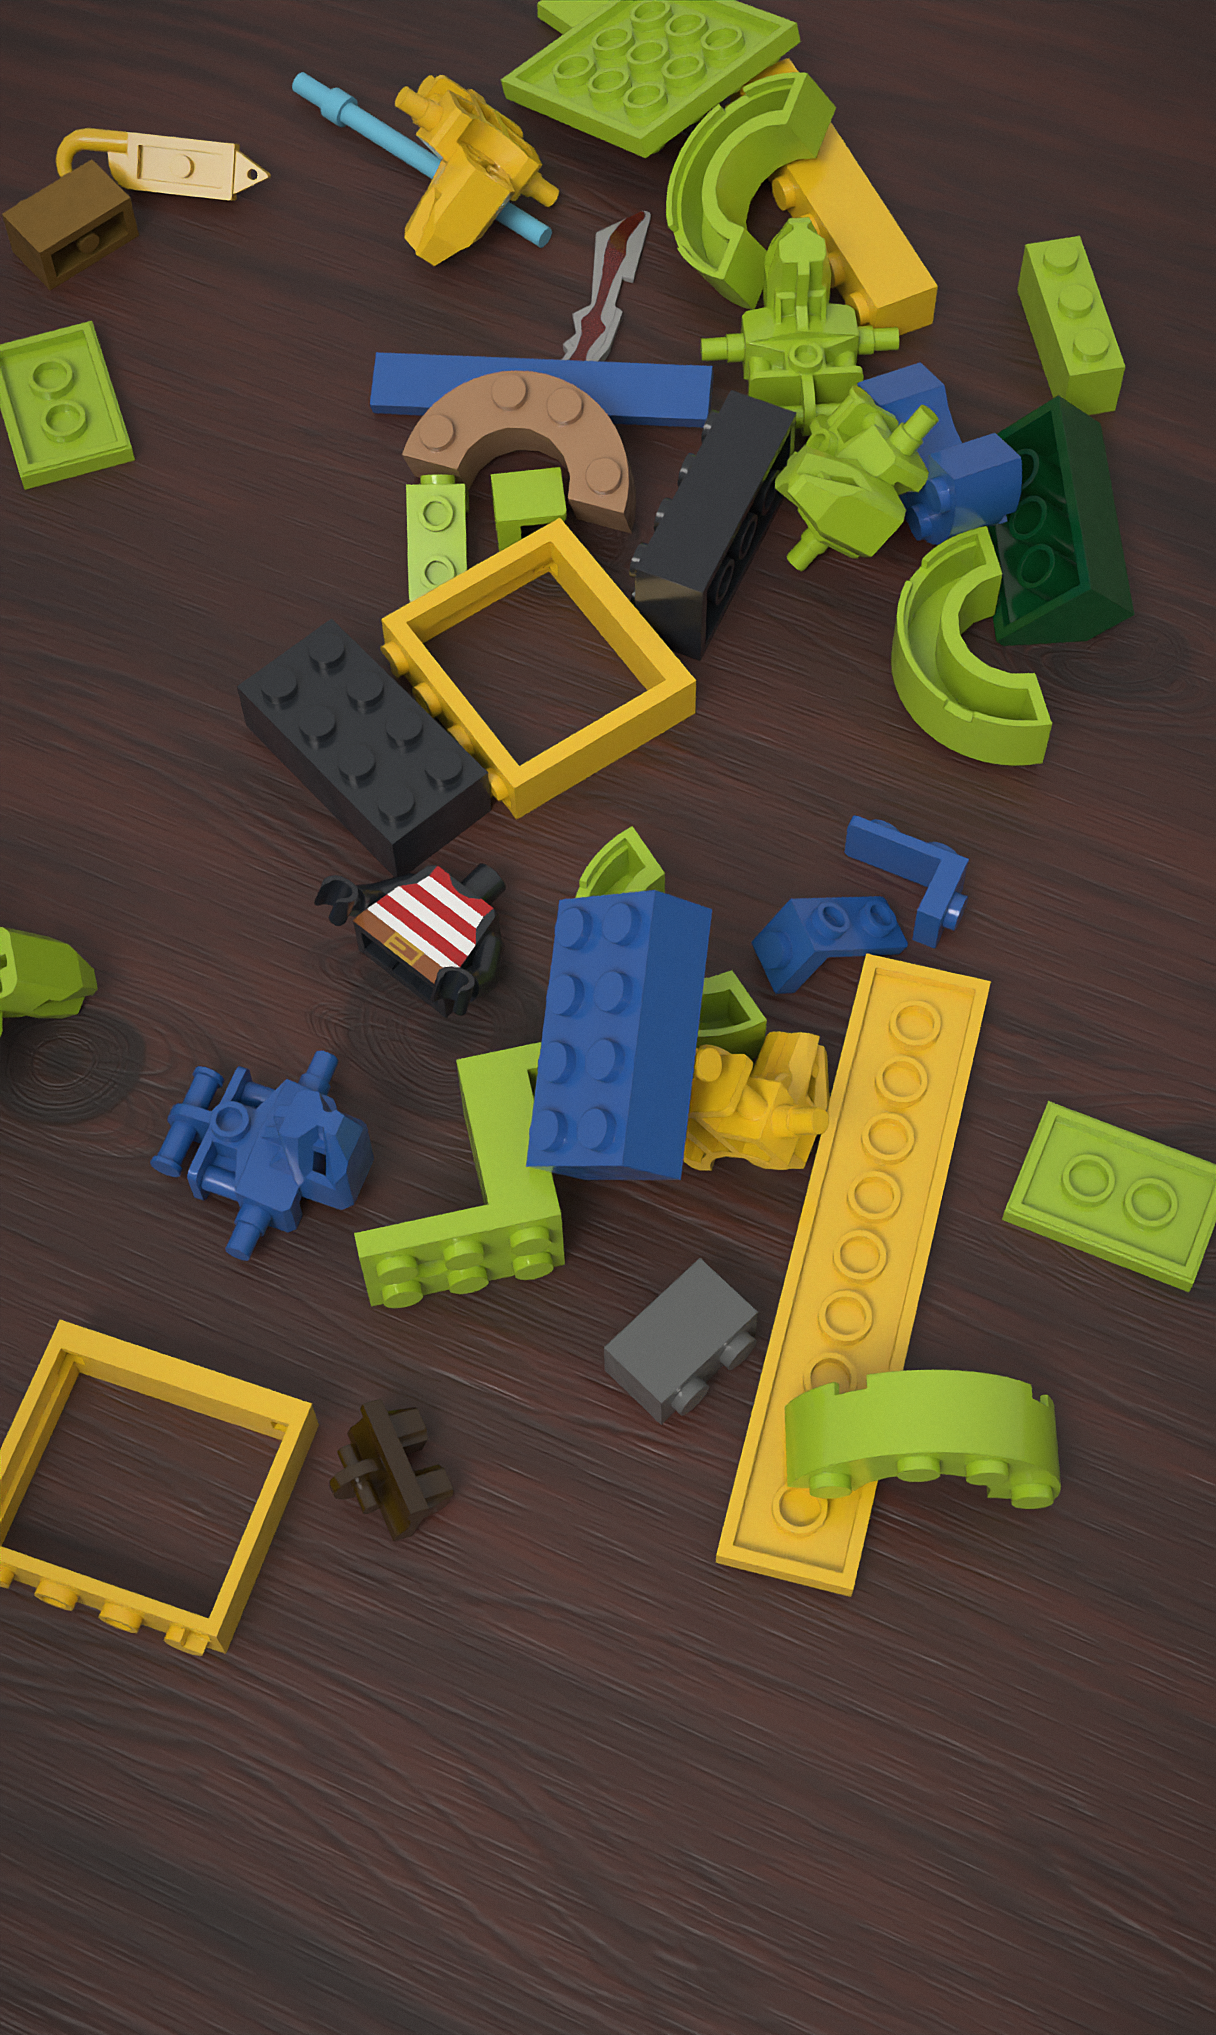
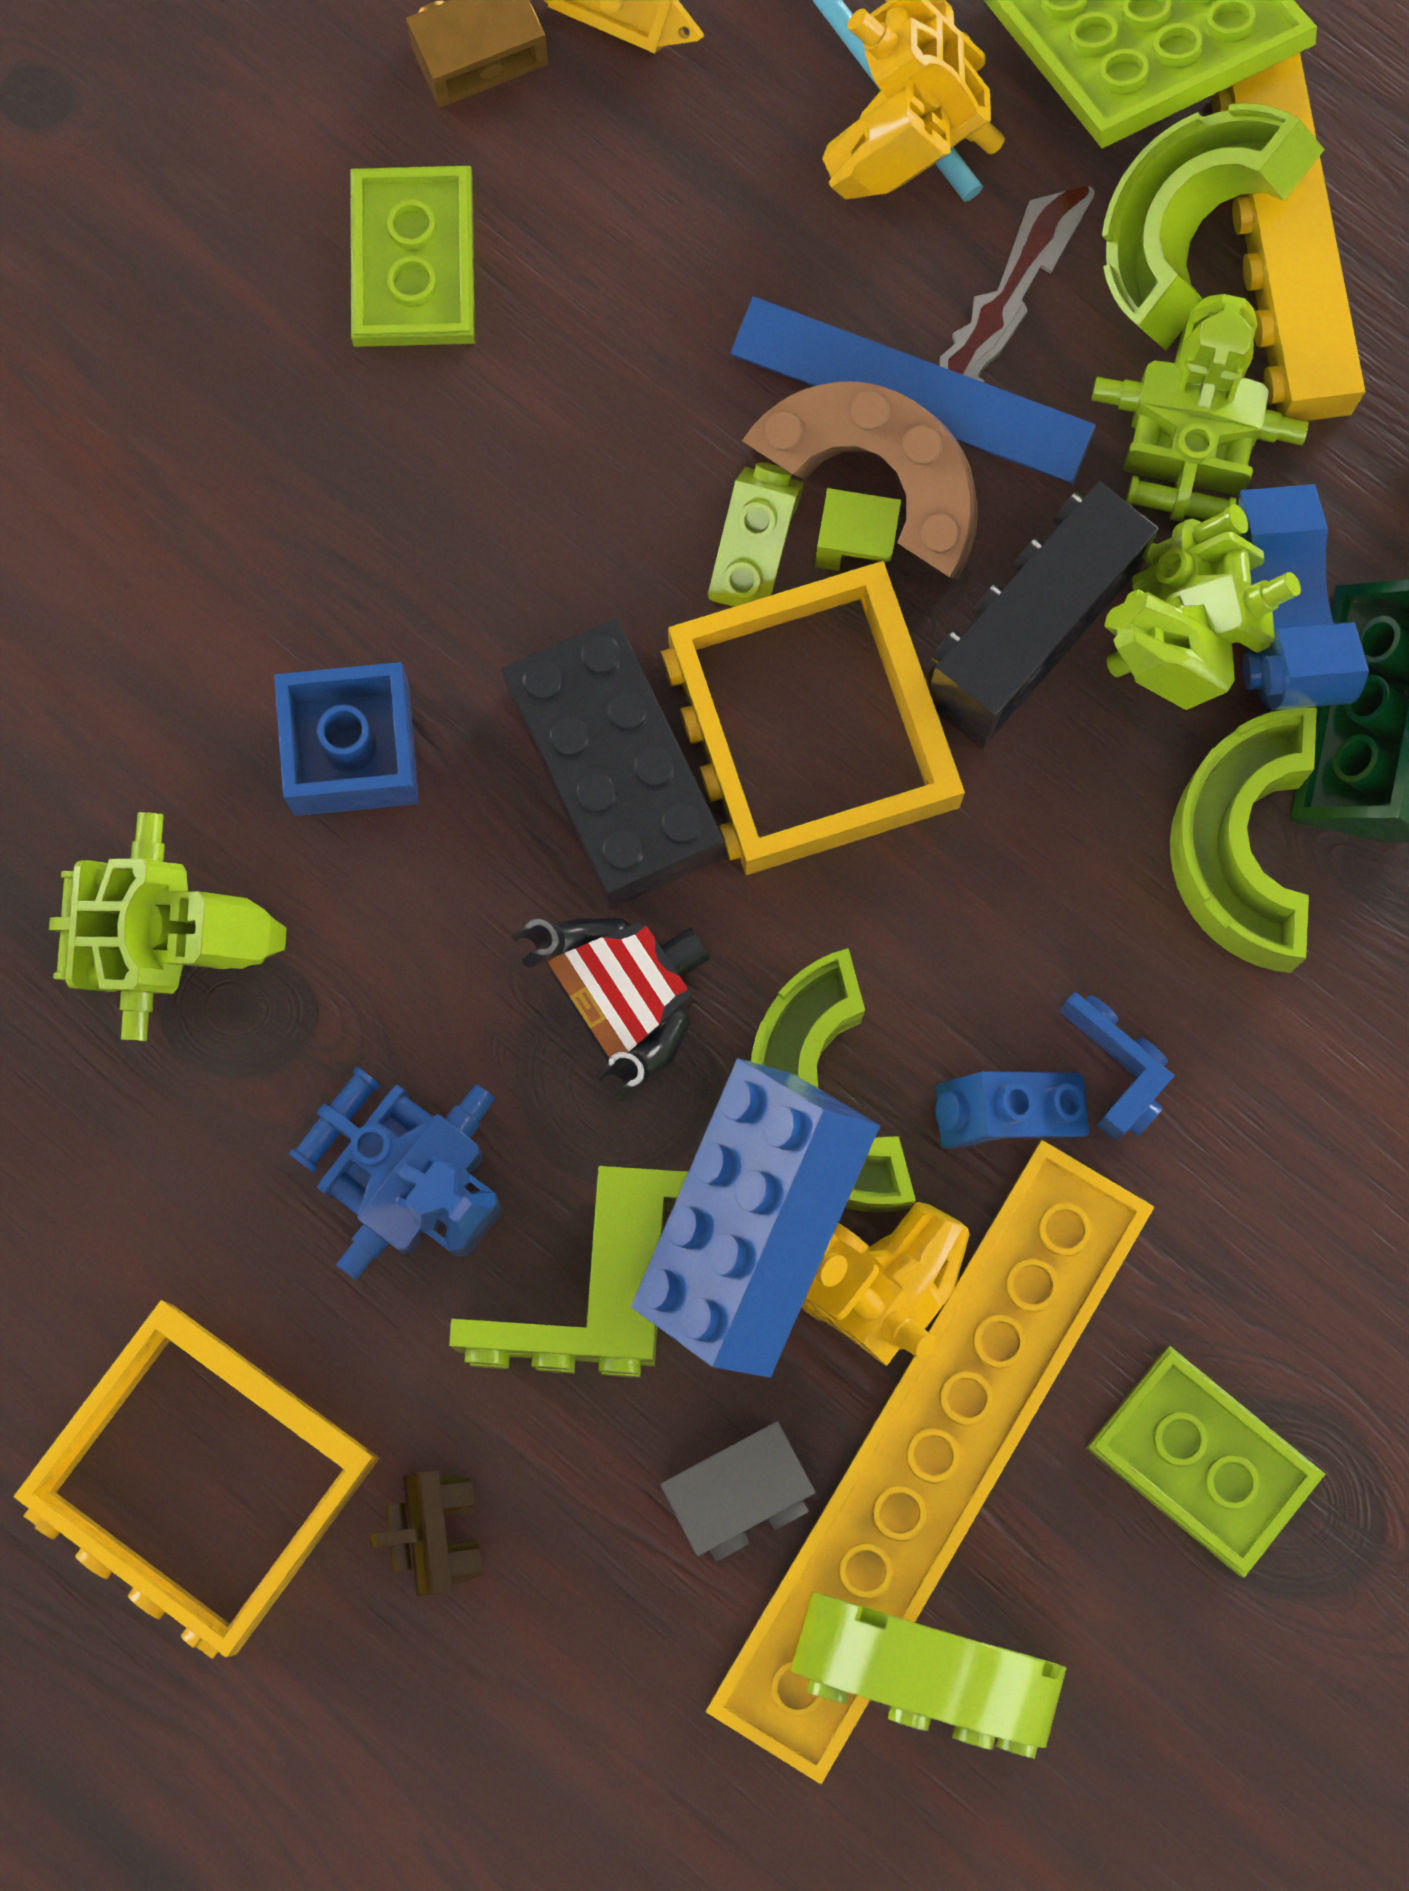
camera: 15 degrees right, 15 degrees up
none -> blue brick [274,662,419,816]

